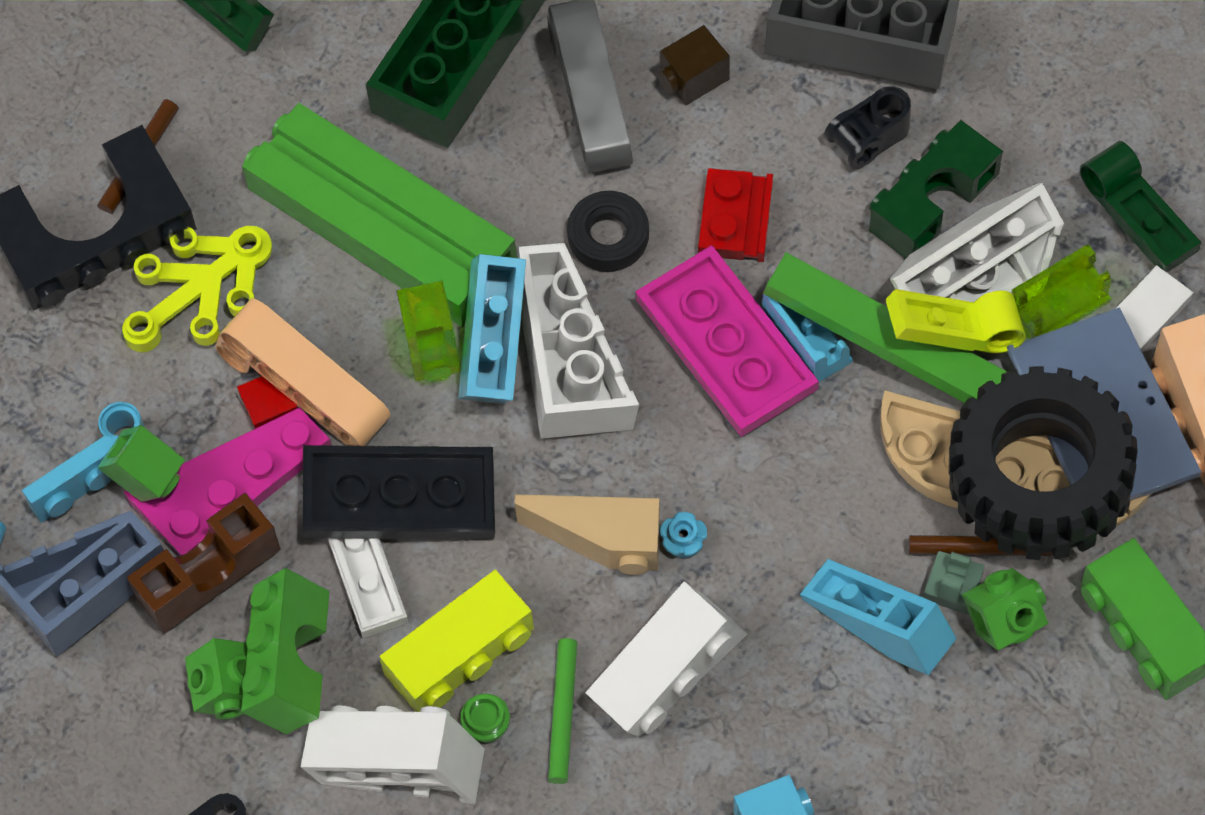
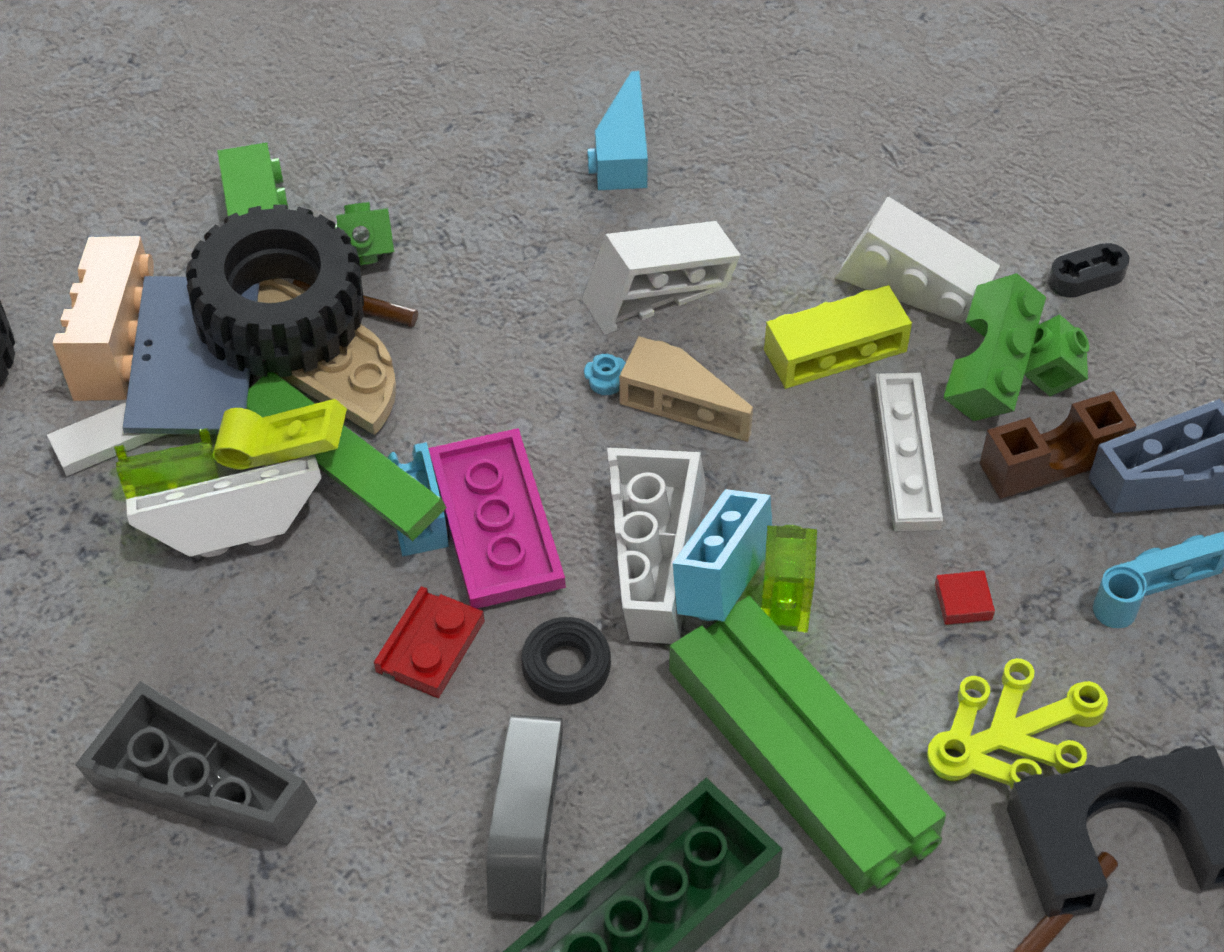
camera: 165 degrees left, 10 degrees down
bright green brick [97,425,185,502] -> none
dark pink wing [124,408,331,557] -> none
light nougat beam [215,298,391,446] -> none
black tile [302,445,495,539] -> none
bright green plate [461,694,510,743] -> none
bright green bar [548,638,577,784] -> none
dark brown brick [658,25,730,106] -> none
medium azure slope [800,559,957,675] -> none
black piece [824,86,911,169] -> none
dark green arch [869,120,1003,259] -> none
sand green tile [923,551,985,615] -> none
dark green plate [1080,141,1202,272] -> none

